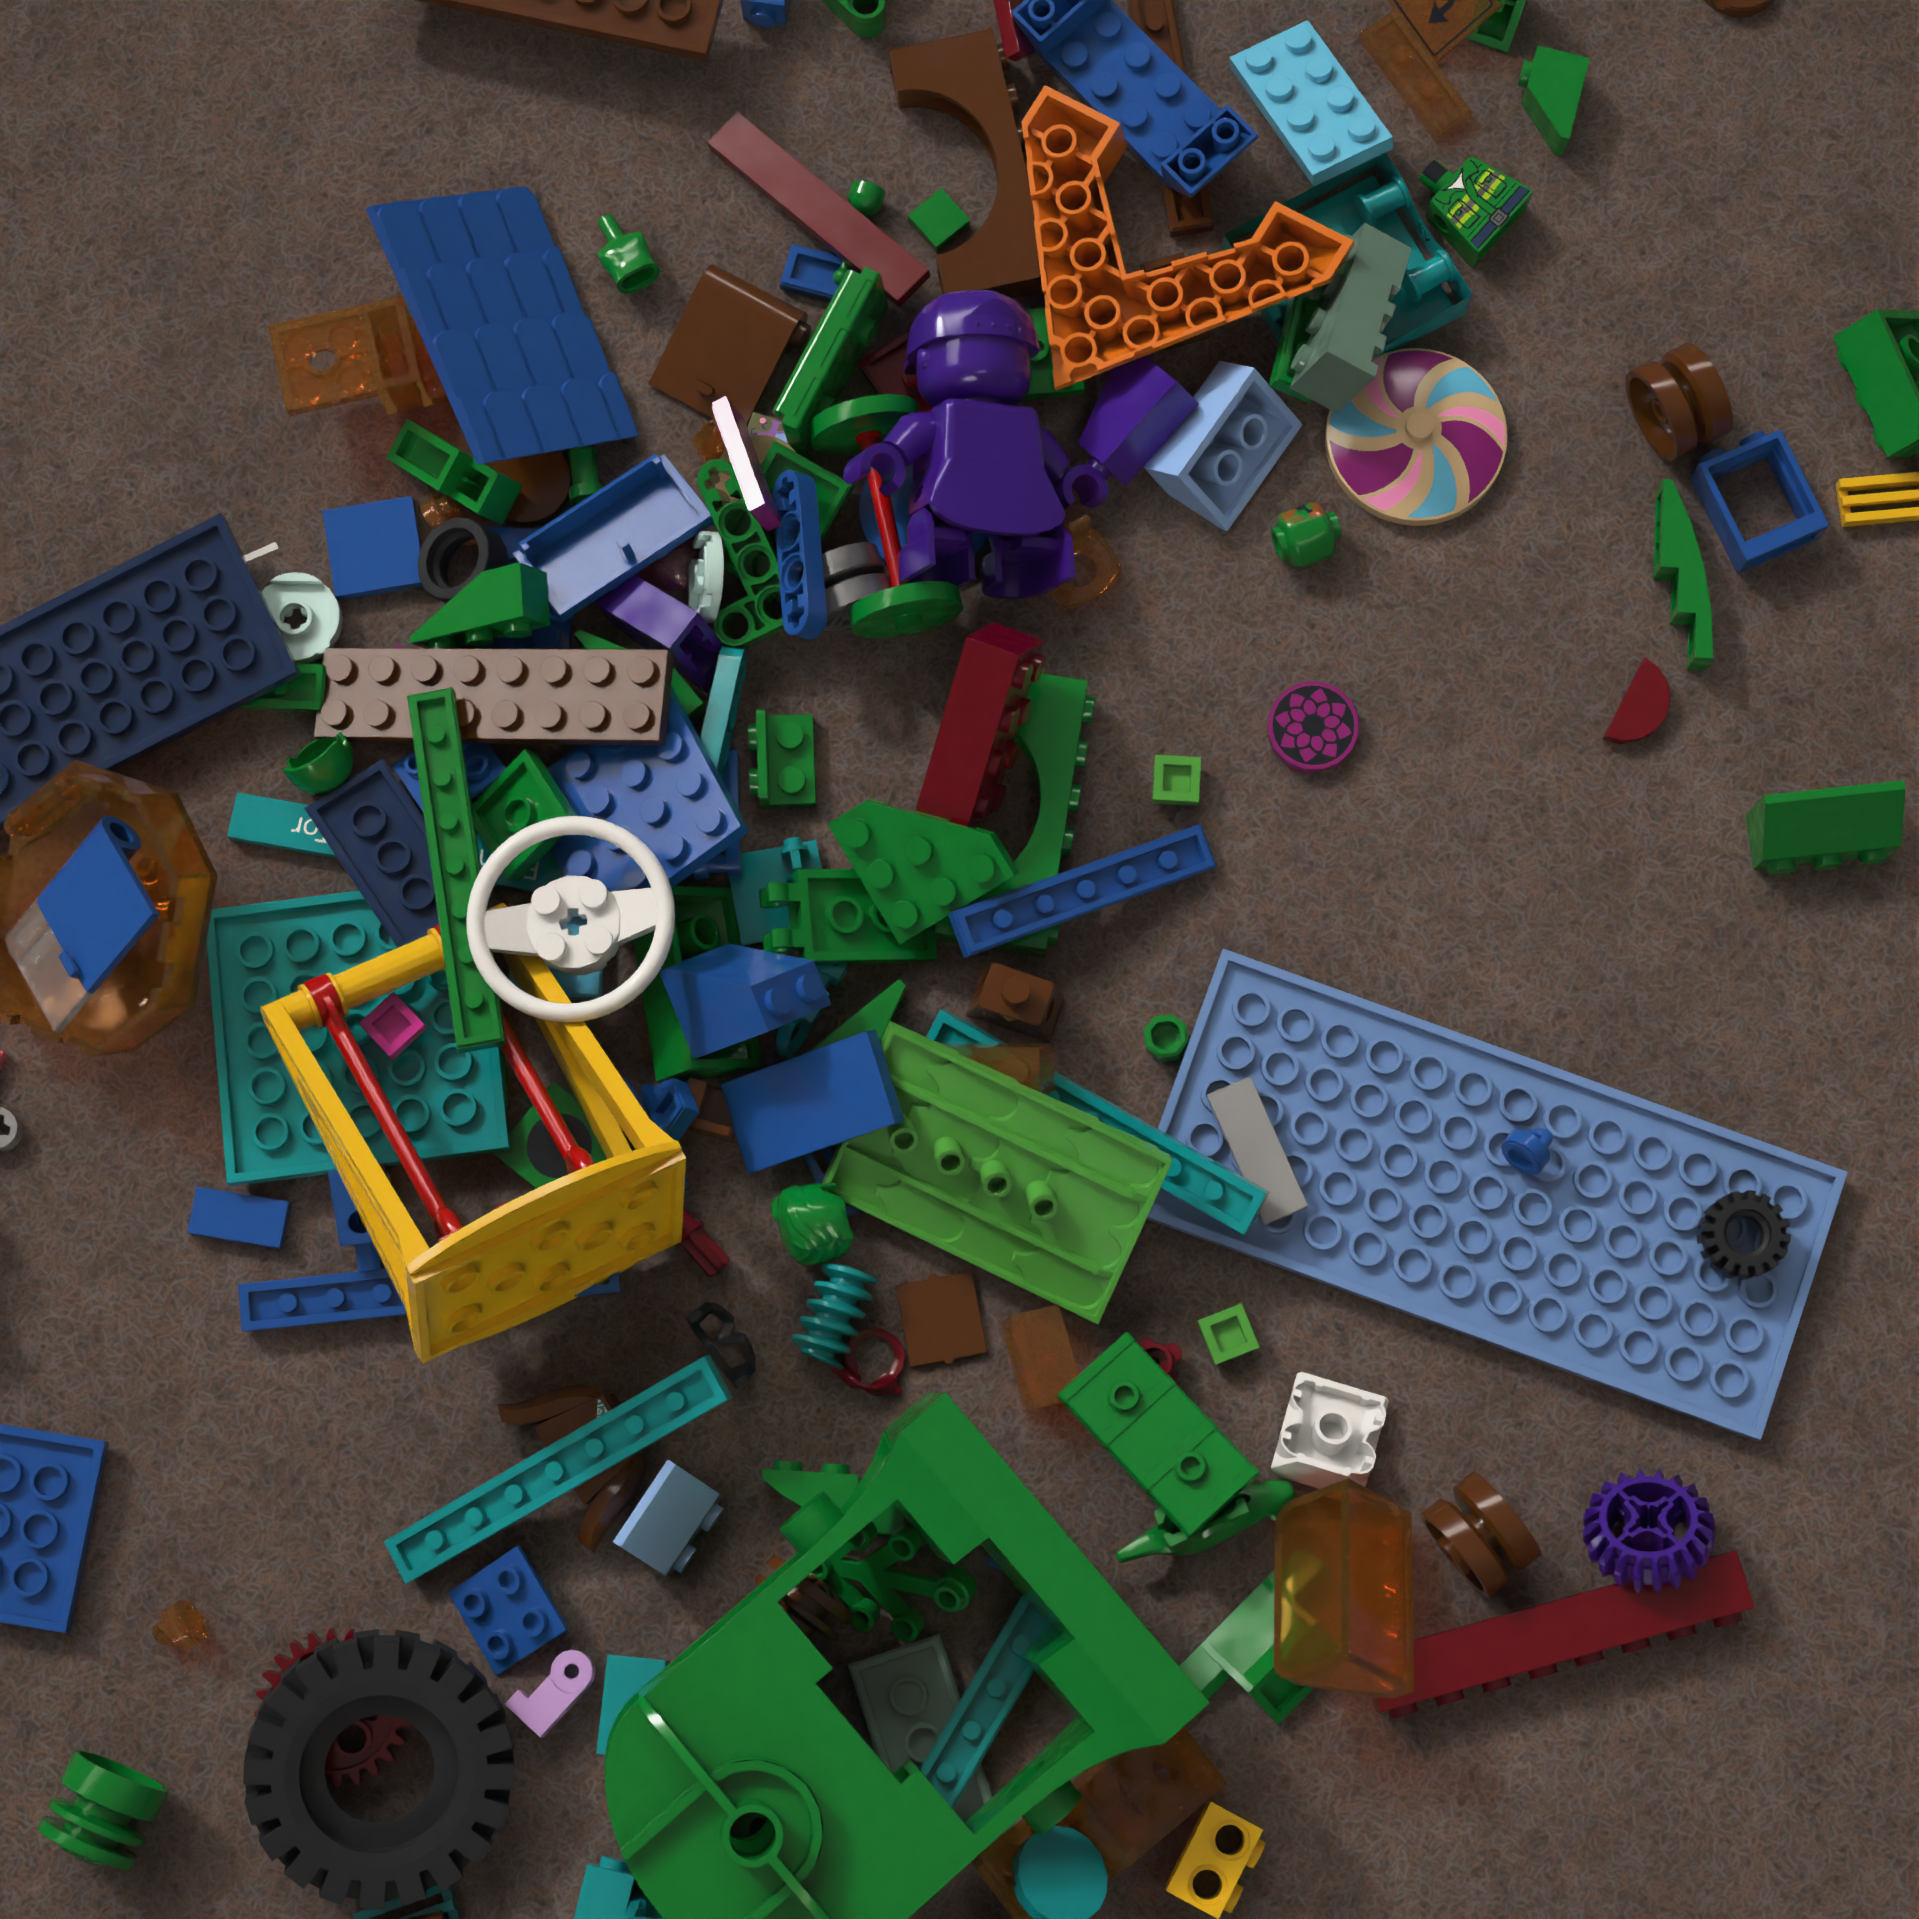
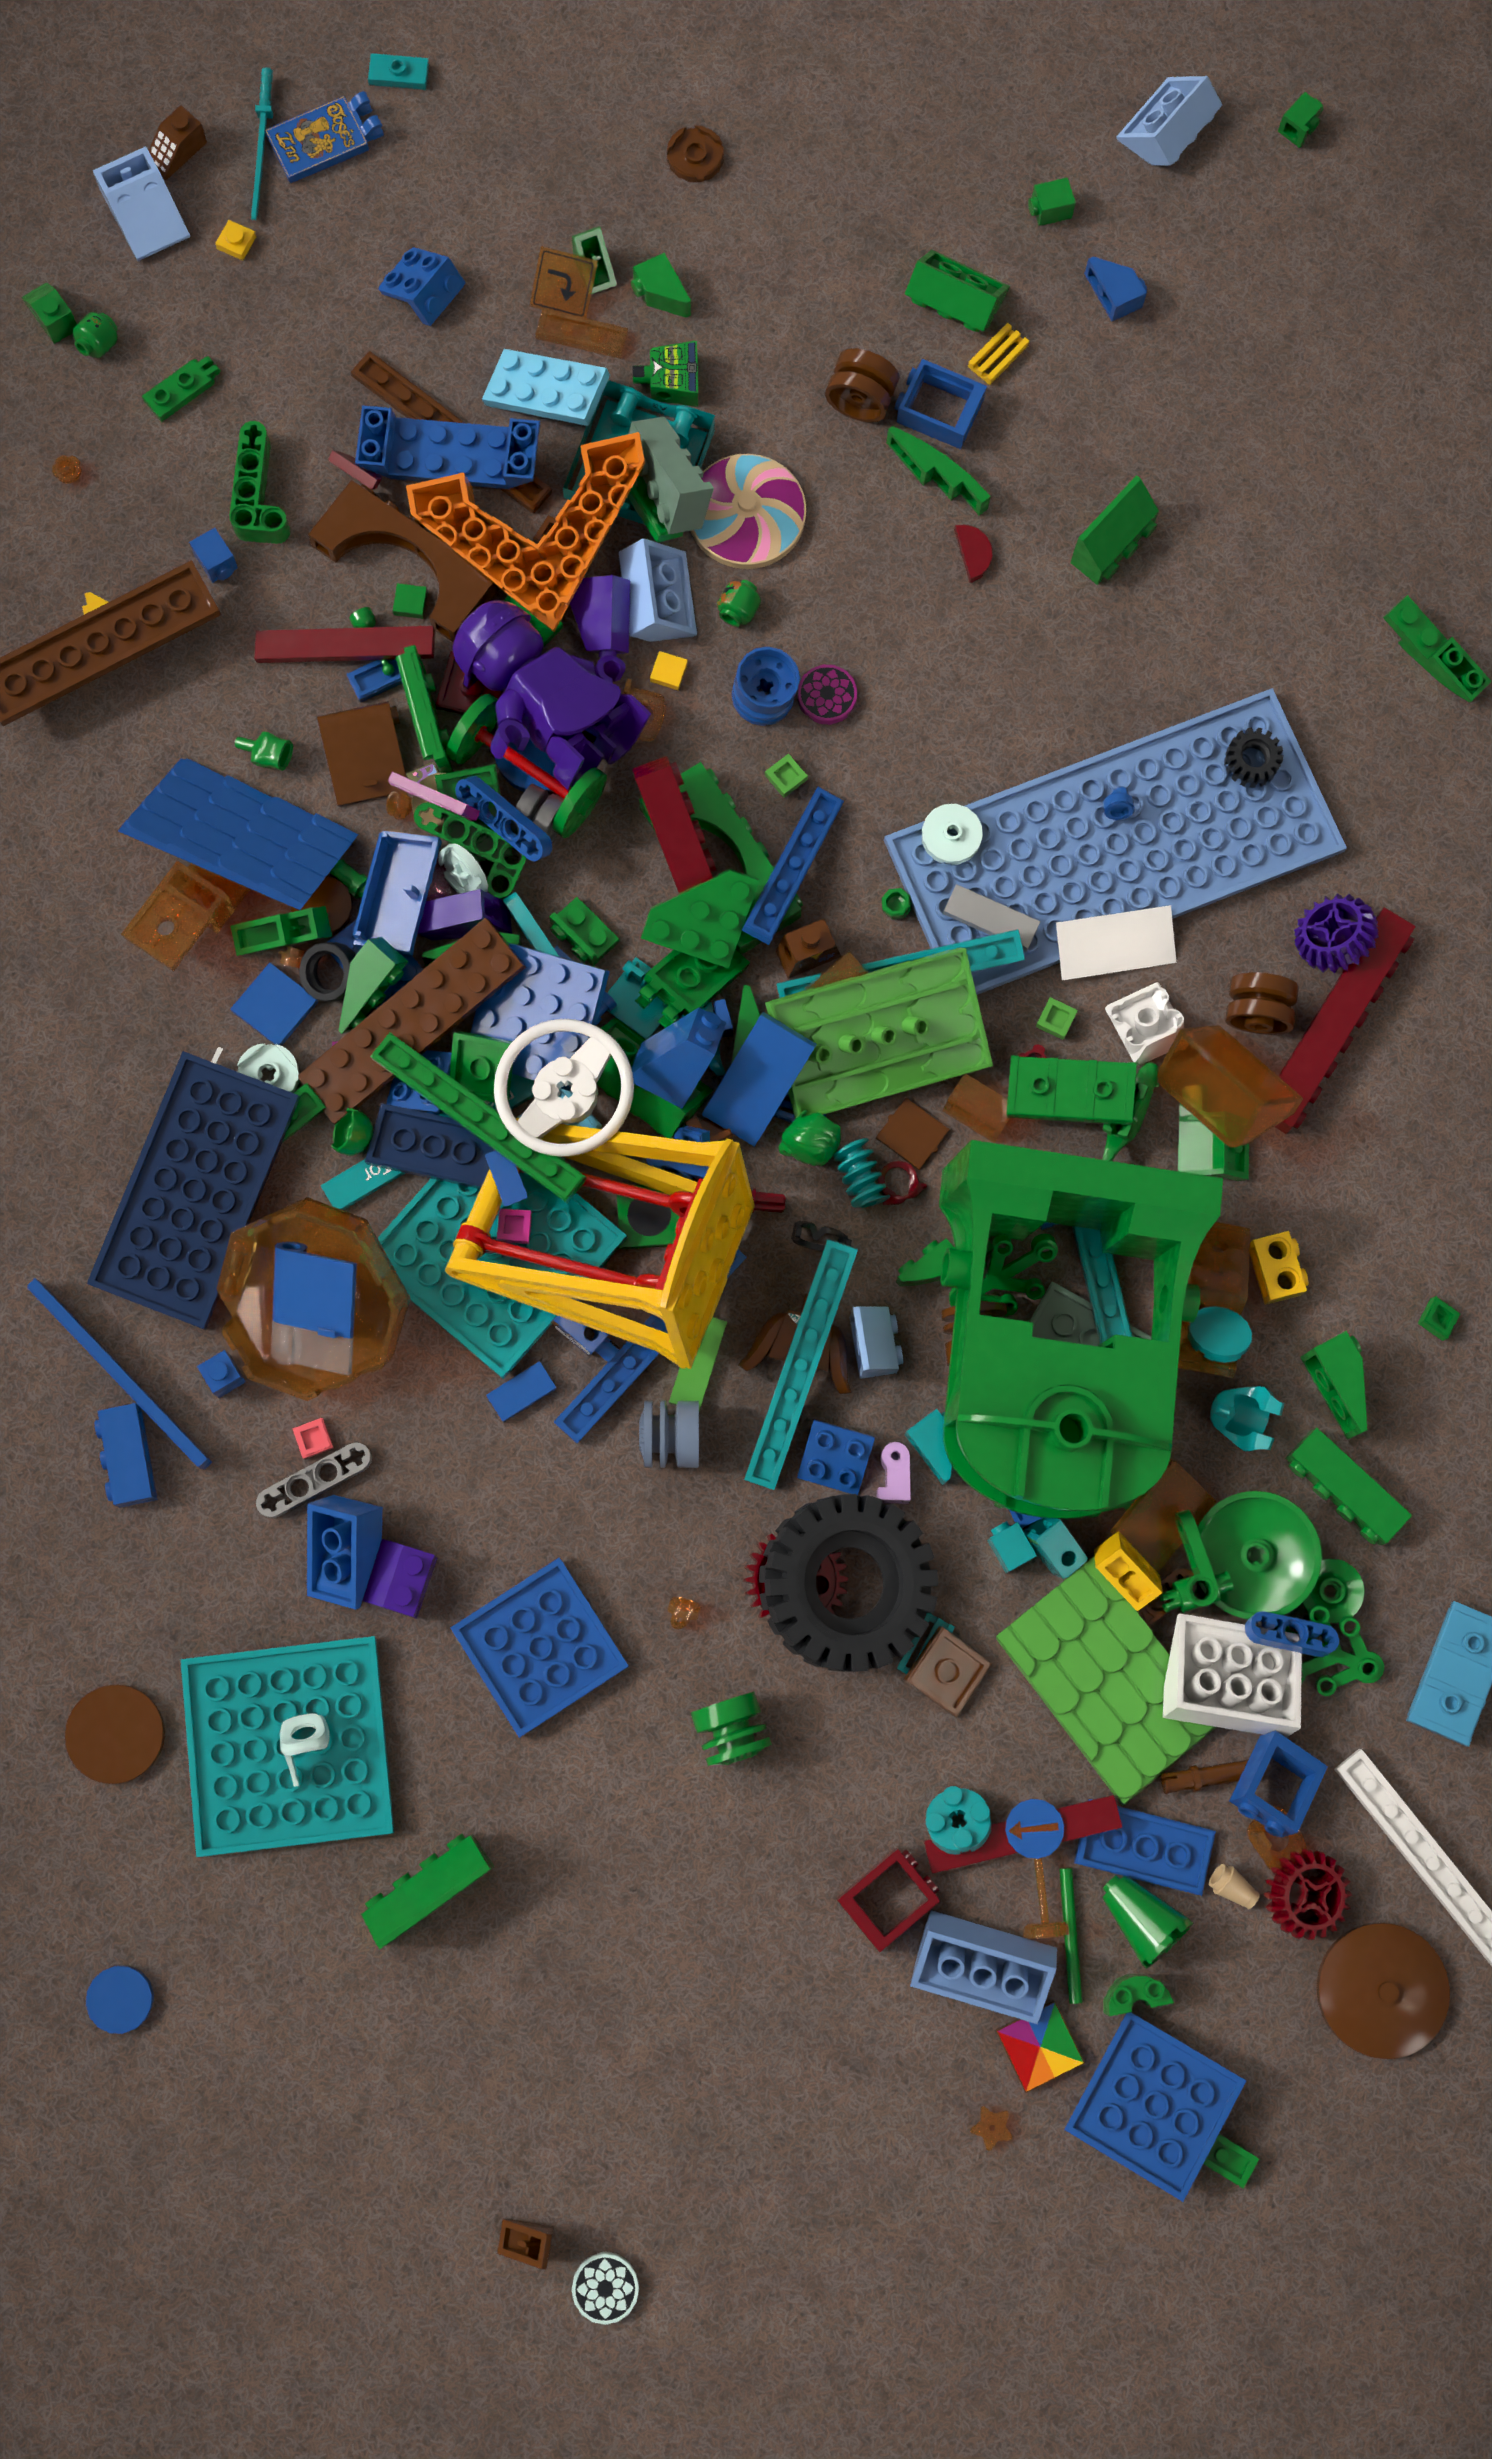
camera: 50 degrees left, 0 degrees up
none -> blue sticker [485,1151,528,1206]
none -> sand blue wheel [639,1401,699,1468]
none -> yellow tile [650,651,688,691]
none -> bright green tile [669,1317,727,1412]
none -> blue tile [713,999,733,1038]
none -> blue wheel [731,647,800,726]
none -> light aqua plate [922,804,983,865]
none -> white sticker [1056,905,1176,980]

